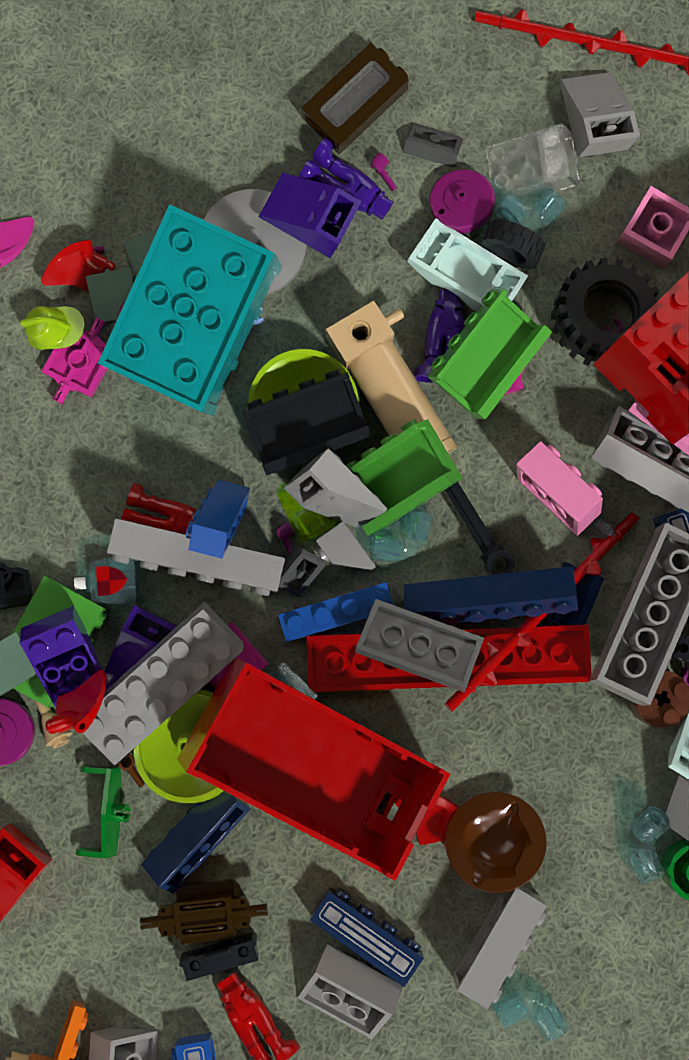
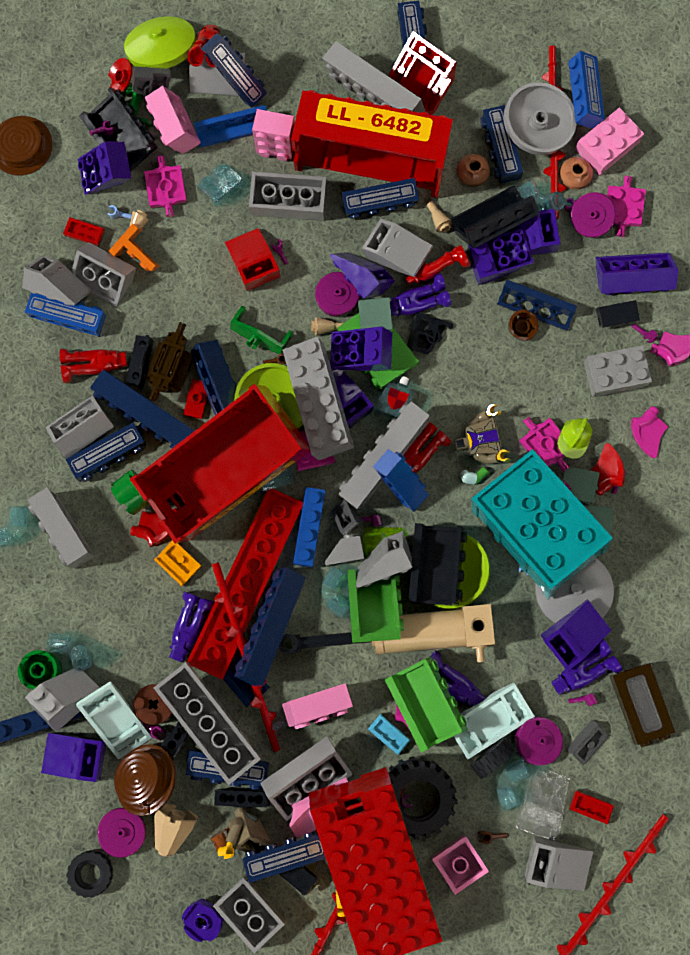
camera: 120 degrees right, 5 degrees down
red arm [45,670,107,734] -> none
dark grey plate [355,599,484,693] -> none
reddish brown piece [445,792,547,893] -> none
none -> dark blue brick [90,370,194,449]
none -> green brick [111,469,149,515]
none -> light orange plate [154,540,202,587]
none -> dark purple piece [169,591,215,663]
none -> red plate [183,379,208,420]
none -> medium azure plate [368,714,410,755]
none -> torso [455,404,511,464]
none -> arm [460,467,489,485]
none -> reddish brown hand [478,830,507,844]
none -> red plate [569,790,614,825]

